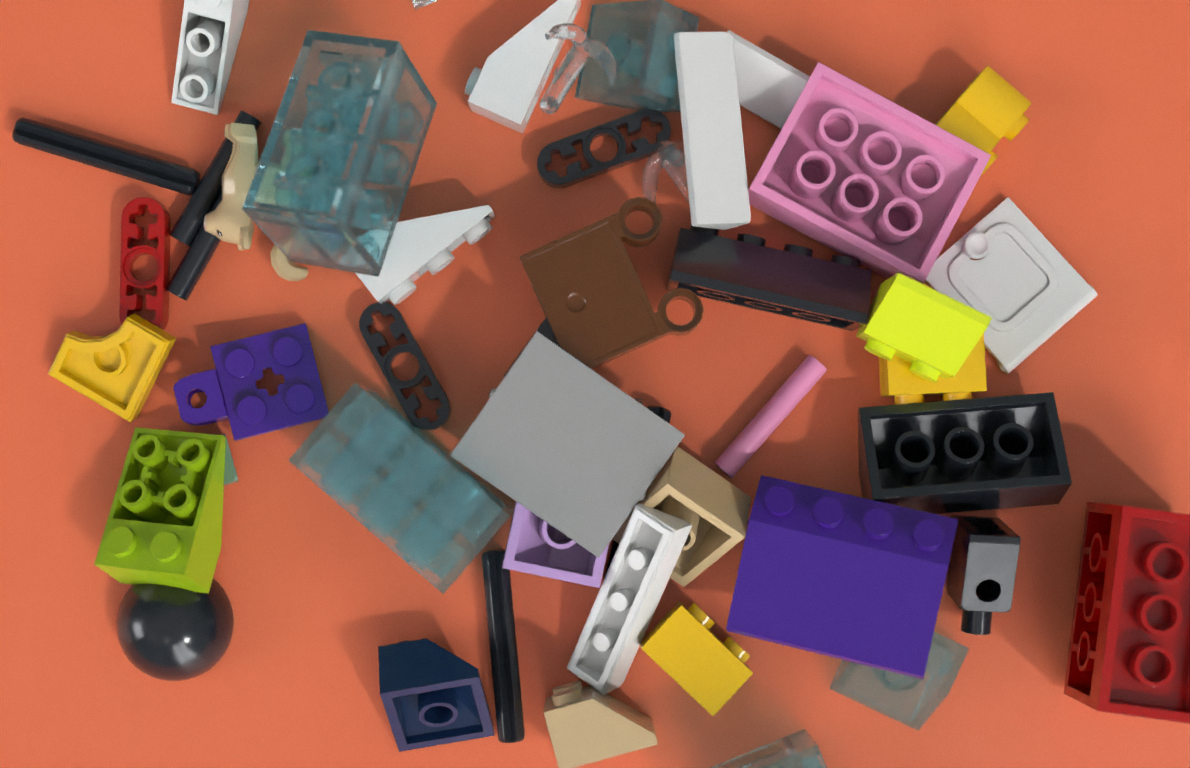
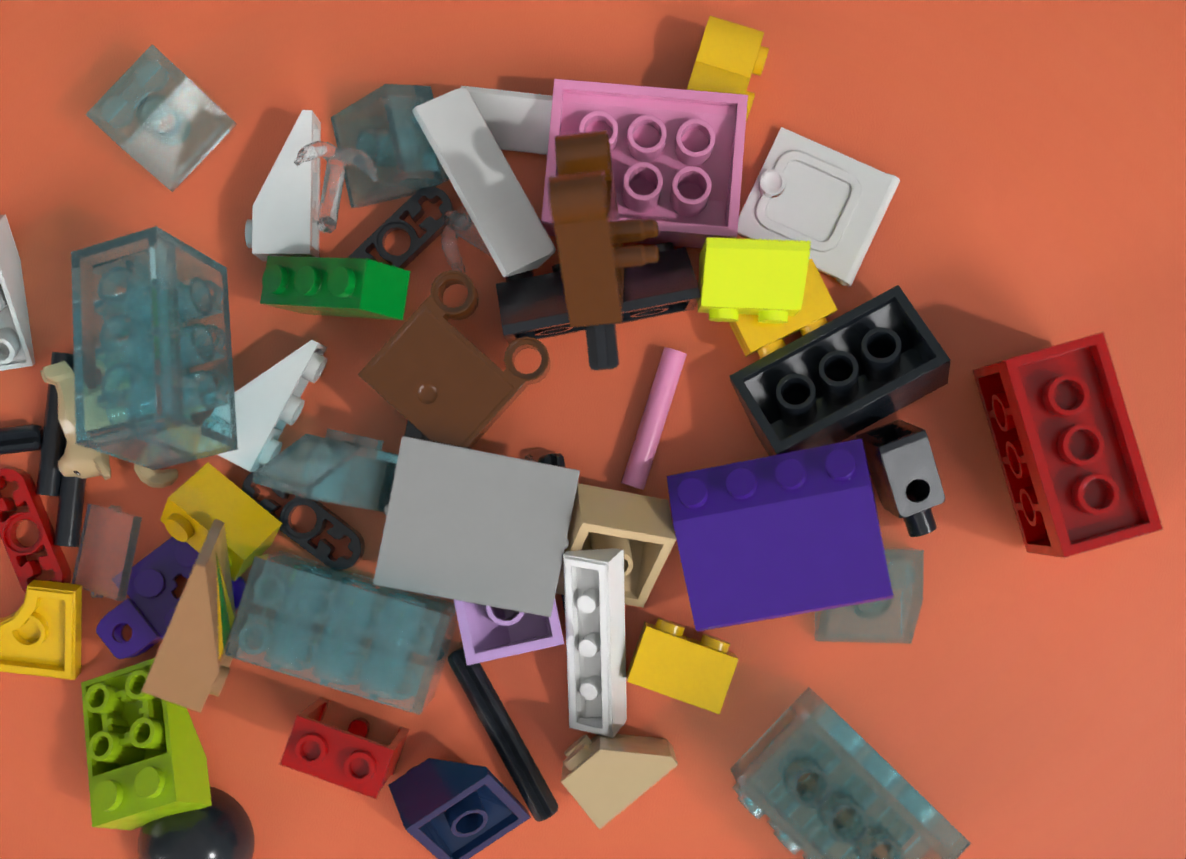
camera: 20 degrees left, 0 degrees up
none -> clear piece [71,504,142,601]
none -> medium nougat slope [141,519,239,713]
none -> yellow brick [160,462,282,581]
none -> clear light blue slope [252,428,399,512]
none -> green brick [260,256,410,320]
none -> red window [280,697,410,799]
none -> reddish brown piece [548,130,659,370]

